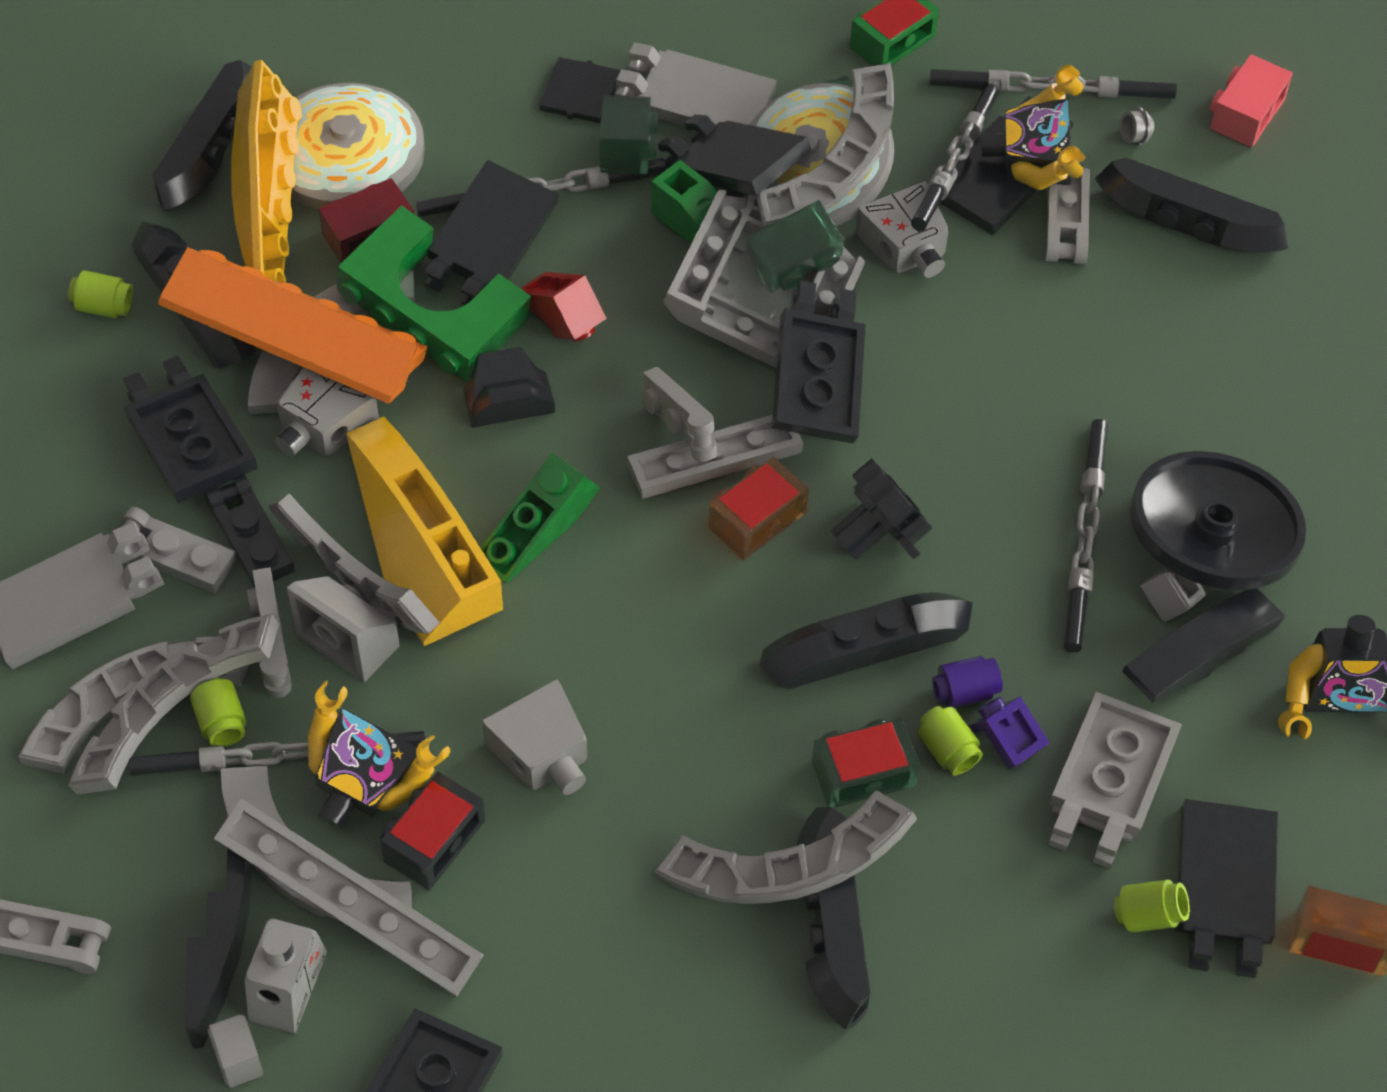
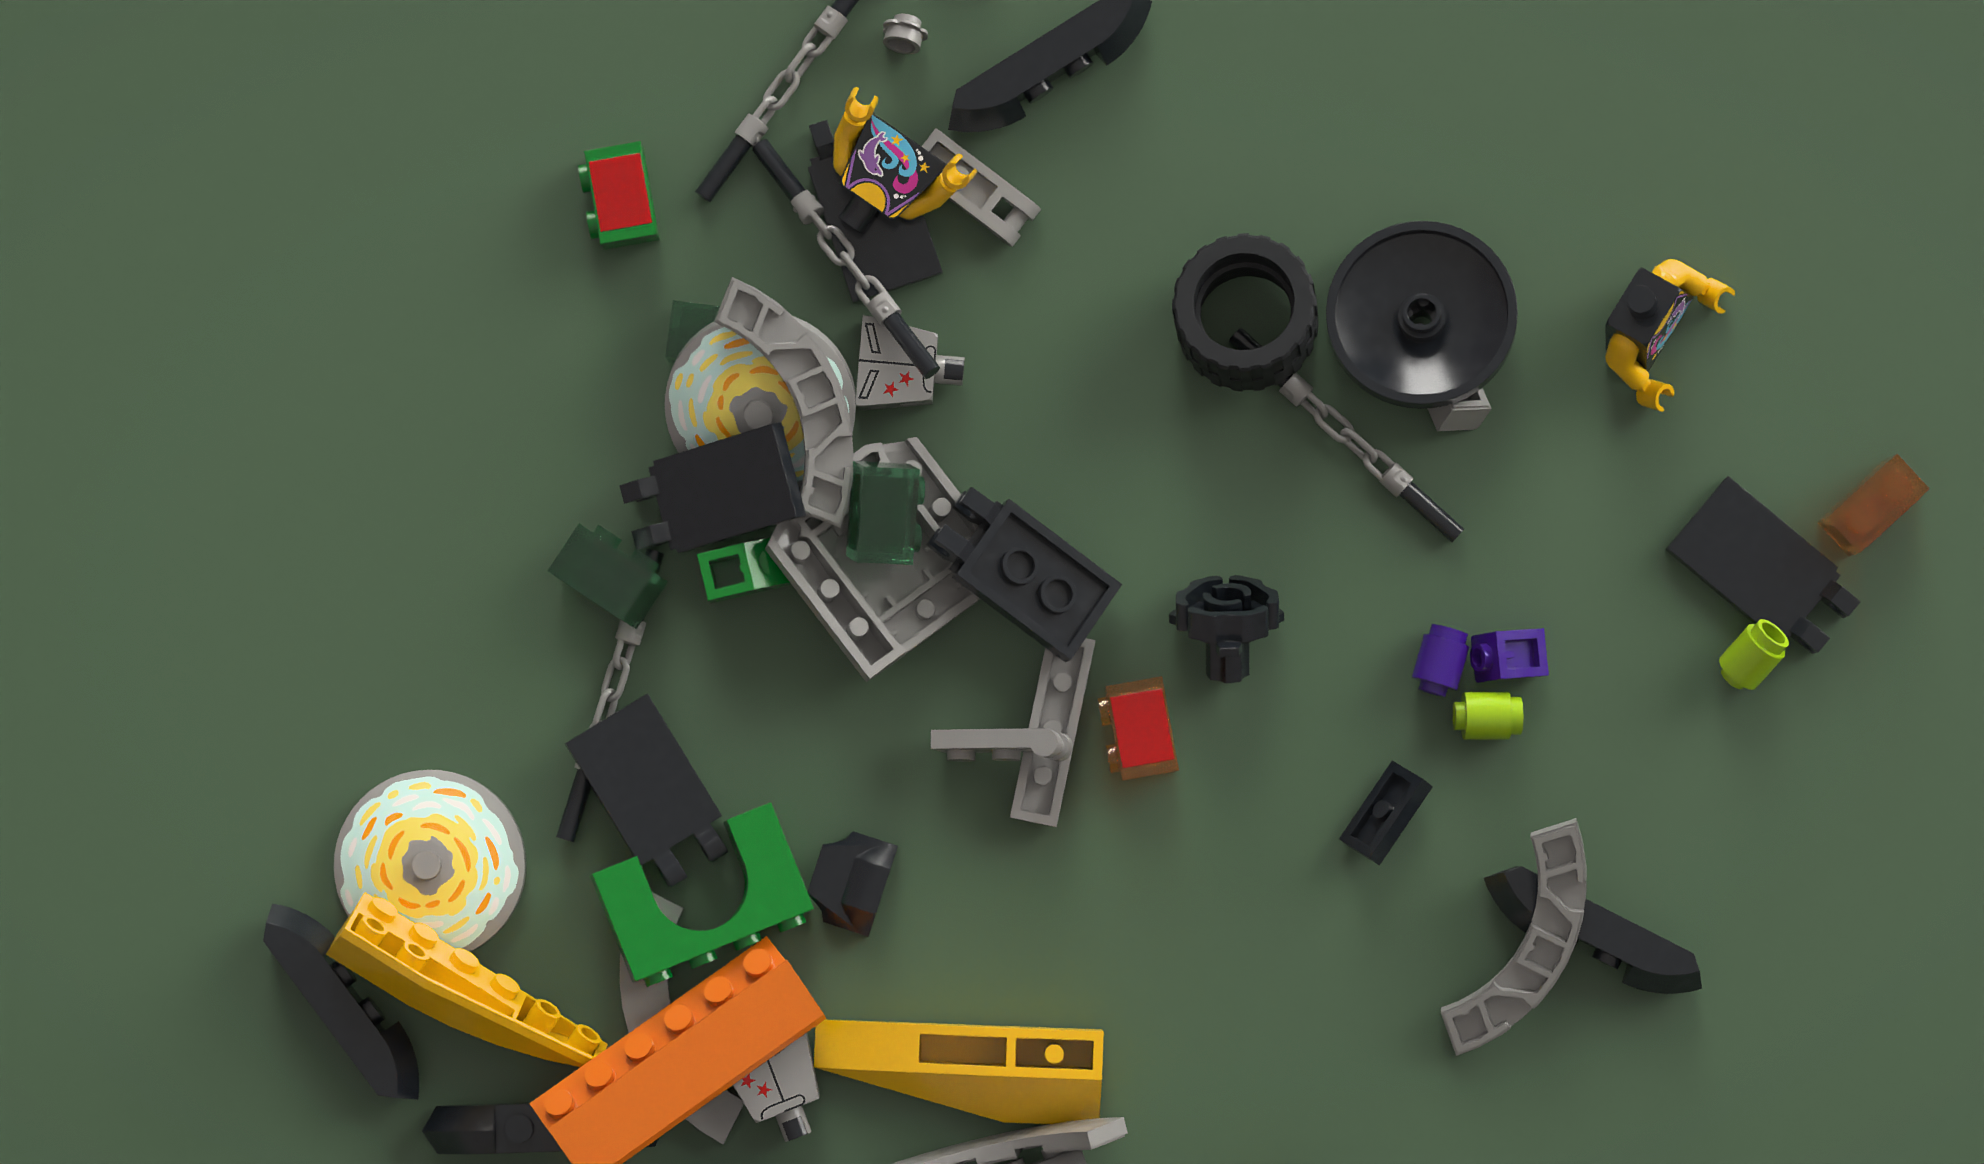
camera: 60 degrees left, 30 degrees up
dark red brick [318,178,414,263] -> none
green slope [481,452,601,583] -> none
light grey torso [482,679,587,795] -> none
red arch [520,272,606,342] -> none
black piece [540,57,620,123] -> none
light grey tile [616,42,777,126] -> none
black brick [759,592,973,689] -> none
brick [812,718,920,808] -> none
light grey tile [1048,692,1182,869] -> none
black slope [1122,588,1285,703] -> none
none -> black tyre [1172,233,1319,392]
none -> black plate [1339,761,1433,866]

